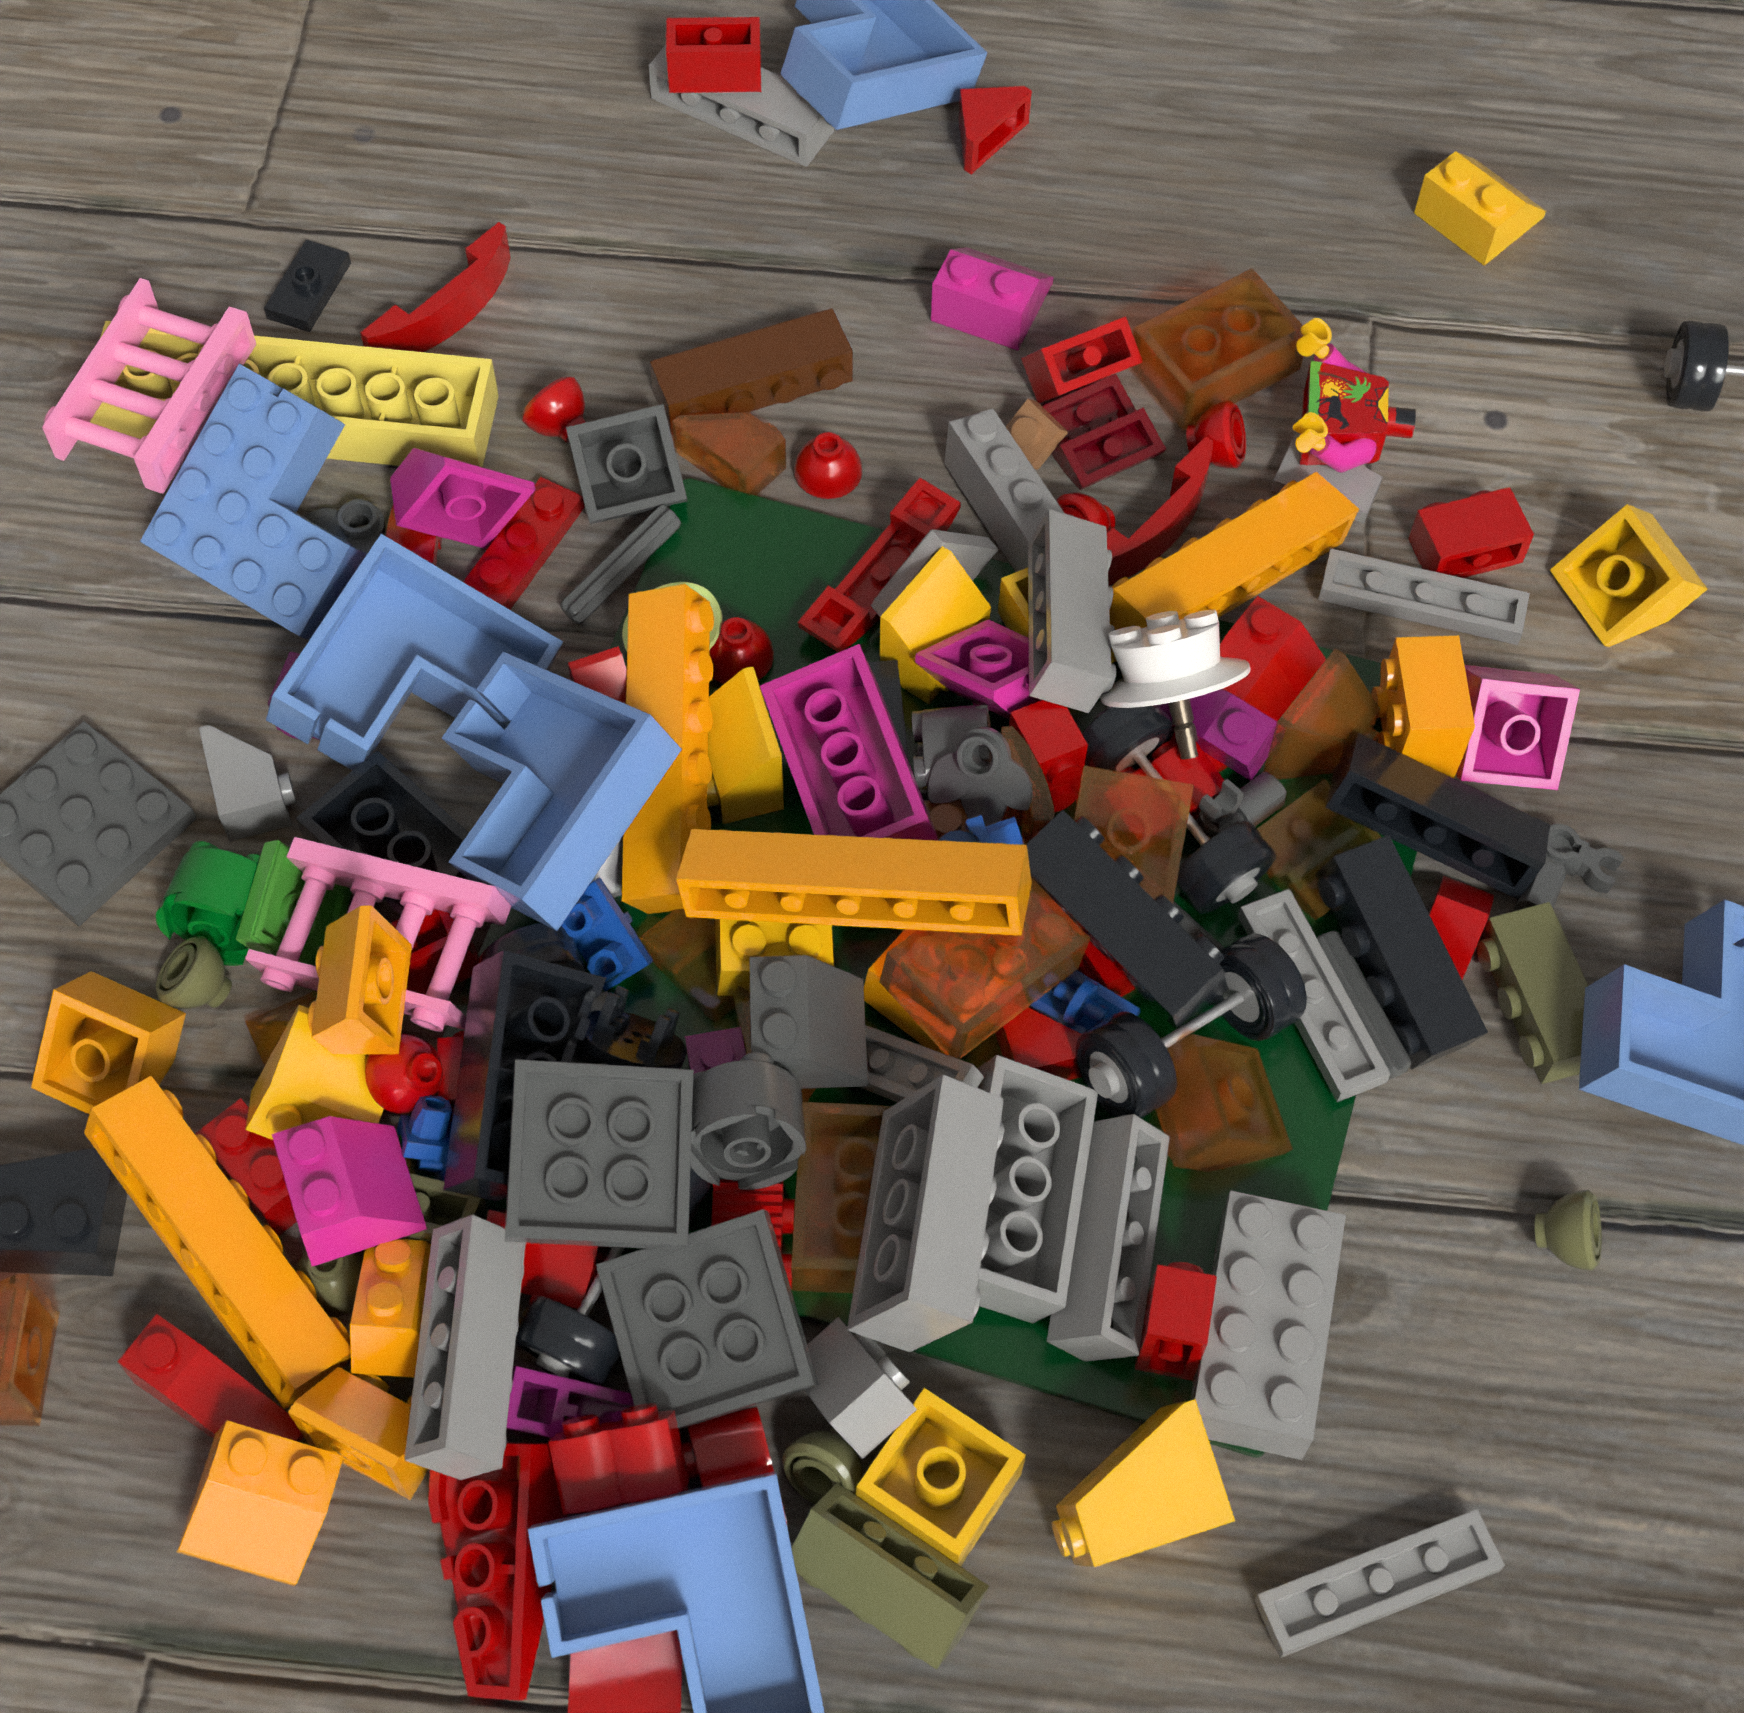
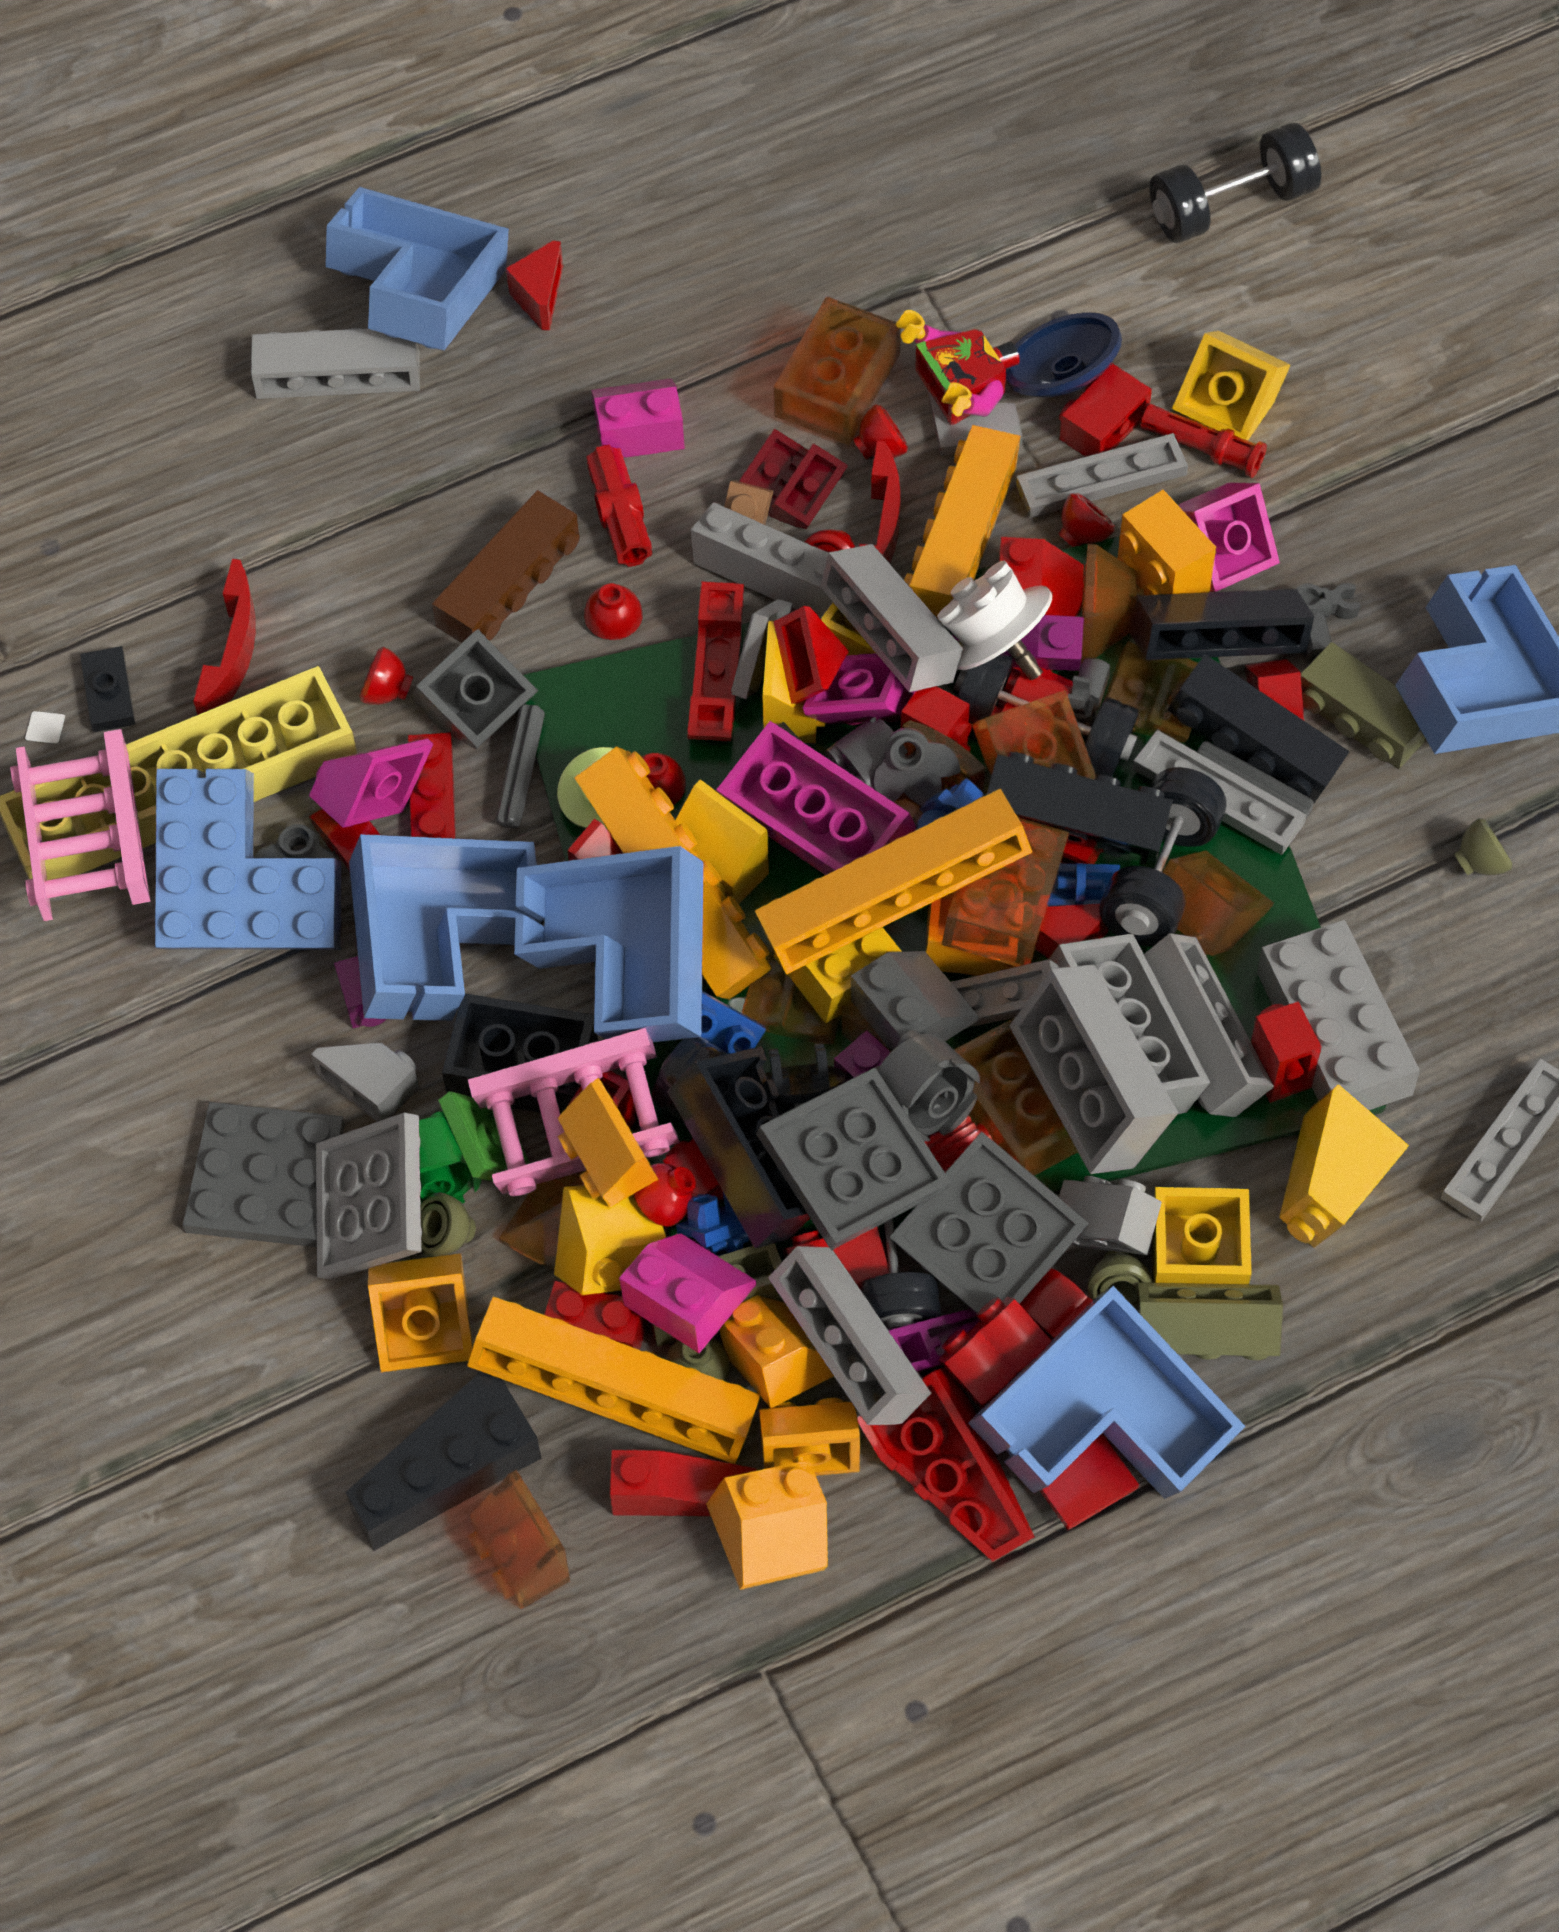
camera: 30 degrees left, 0 degrees up
red brick [666,17,761,93] -> none
clear orange slope [672,412,786,496] -> none
red brick [1021,316,1143,403] -> none
yellow slope [1414,151,1546,266] -> none
none -> white sticker [25,711,65,744]
none -> light grey plate [316,1112,422,1280]
none -> red piece [586,444,652,567]
none -> red slope [773,606,849,704]
none -> dark blue dish [1005,312,1122,398]
none -> red brick [1059,492,1115,547]
none -> red pin [1140,403,1267,478]

